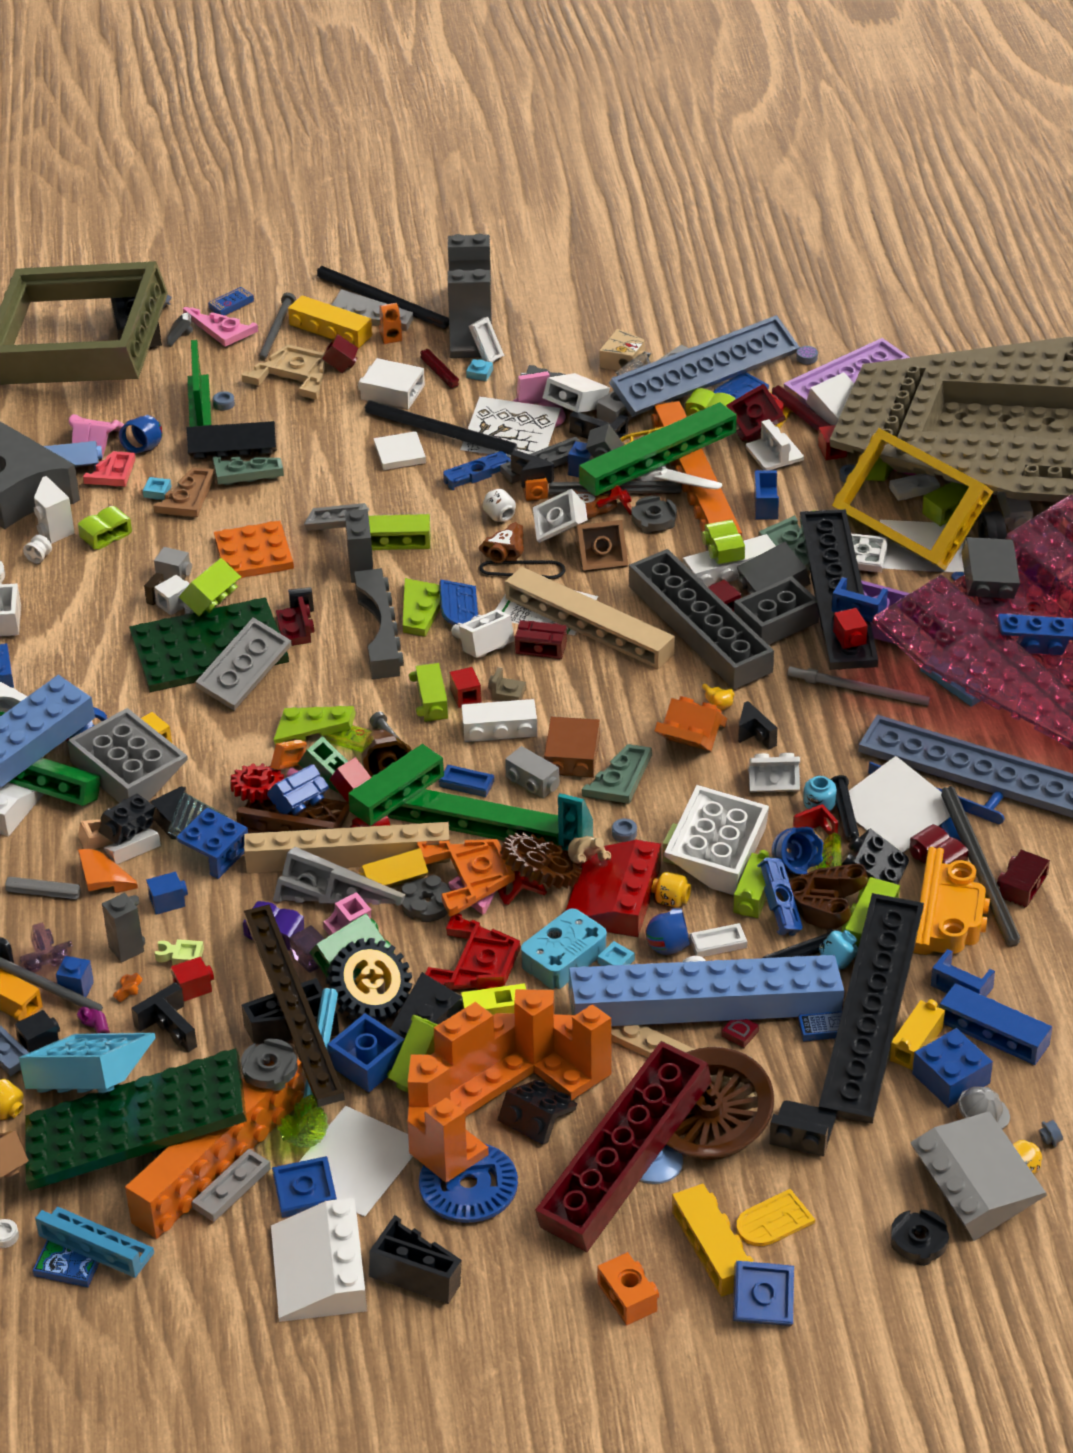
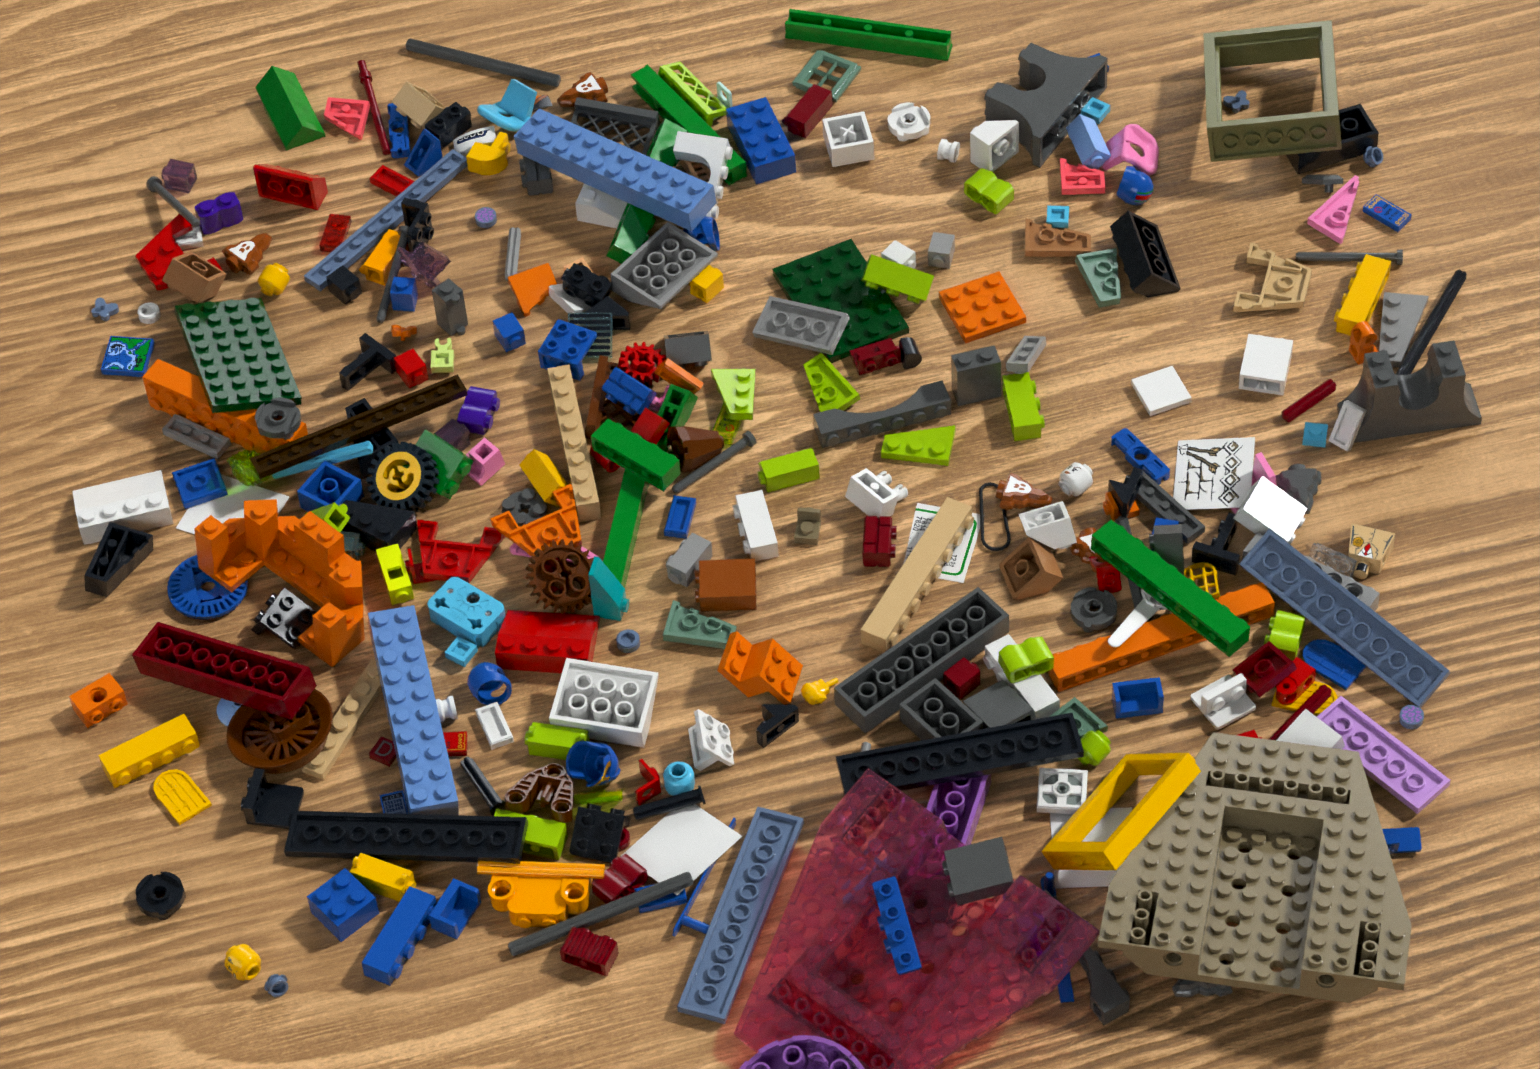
camera: 85 degrees right, 10 degrees up
medium azure slope [19,1033,156,1093] -> none
dark azure fence [35,1206,154,1278] -> none
magenta arm [77,1007,110,1033] -> none
dark brown tile [144,572,164,606] -> none
green fence [187,340,212,427] -> none
sand blue tile [213,391,235,411] -> none
light grey wedge [273,847,406,905] -> none
dark red brick [322,334,359,373] -> none
black axle [365,400,518,455] -> none
blue window [439,579,478,626] -> none
red brick [449,667,482,708] -> none
tan piece [568,836,611,864] -> none
yellow head [651,872,691,908] -> none
blue tile [733,1260,794,1326] -> none
blue piece [757,858,803,936] -> none
medium azure head [819,930,858,969] -> none
blue panel [832,577,888,624] -> none
red brick [833,608,868,649] -> none
light grey slope [910,1111,1047,1241] -> none
light grey piece [956,1087,1010,1129] -> none
black tyre [978,511,1007,540] -> none
none -> dark grey slope [664,331,712,368]
none -> lime wing [803,353,861,412]

